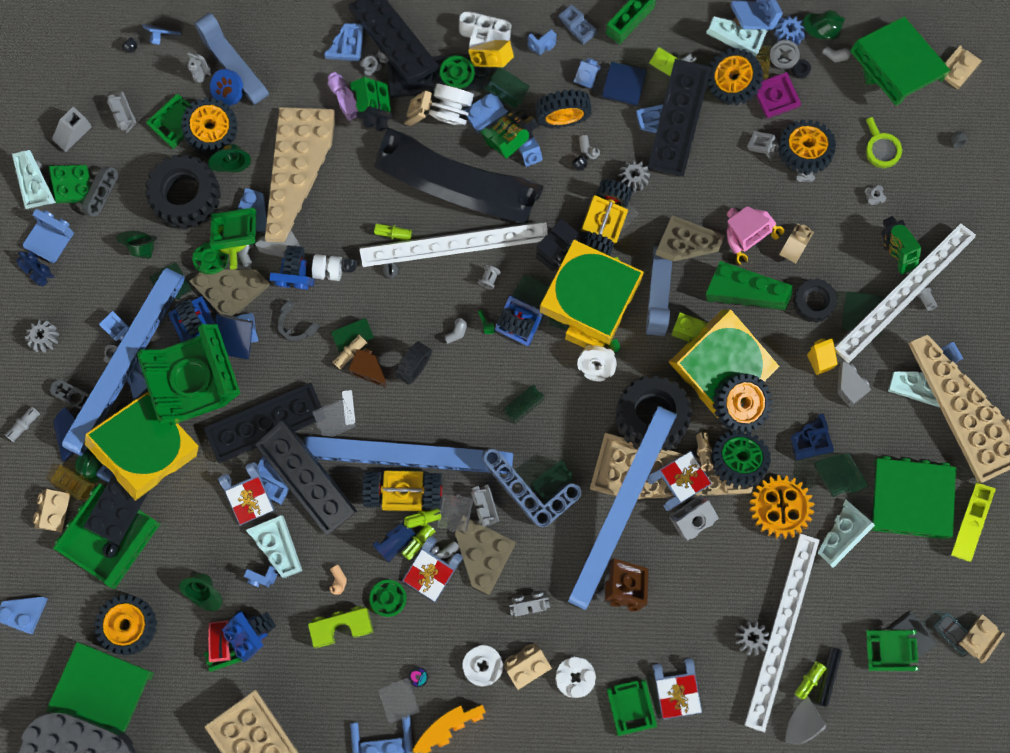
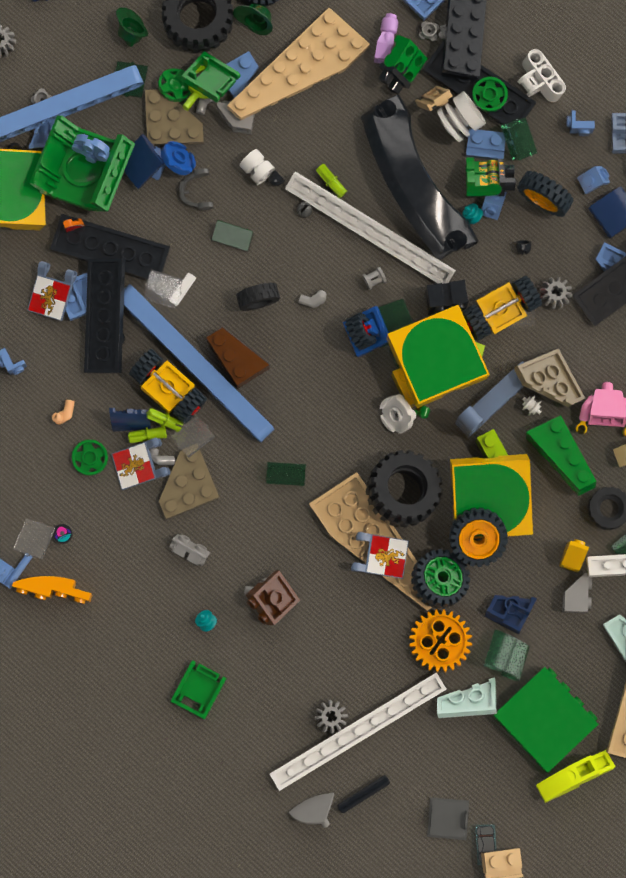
camera: 35 degrees right, 5 degrees up
medium blue bracket [99,311,130,341] -> none
plate [168,296,215,342] -> none
light aqua wing [246,516,302,578] -> none
plate [270,245,314,290] -> none
lime arch [308,606,374,649] -> none
tan pin [332,334,367,370] -> none
reddish brown slope [349,349,387,388] -> none
white plate [463,645,503,686] -> none
yellow slope [468,40,514,67] -> none
light grey hinge [471,484,499,527] -> none
green hand [478,310,494,334] -> none
sand blue beam [481,449,581,527] -> none
clear green hinge [503,384,545,424] -> none
tan bracket [503,643,552,690] -> none
white plate [556,657,596,698] -> none
medium blue beam [568,406,677,610] -> none
light grey arm [579,135,600,159] -> none
flag [653,658,702,719] -> none
light grey brick [669,494,719,541] -> none
tan pin [696,432,714,471] -> none
lime axle [795,661,826,700] -> none
green container [866,629,919,671] -> none
none -> orange tile [63,218,84,232]
none -> medium blue plate [72,134,110,163]
none -> blue tile [161,141,196,175]
none -> teal wheel [195,610,217,632]
none -> reddish brown wedge [206,327,270,389]
none -> teal wheel [462,203,483,224]
none -> white wheel [522,395,542,416]

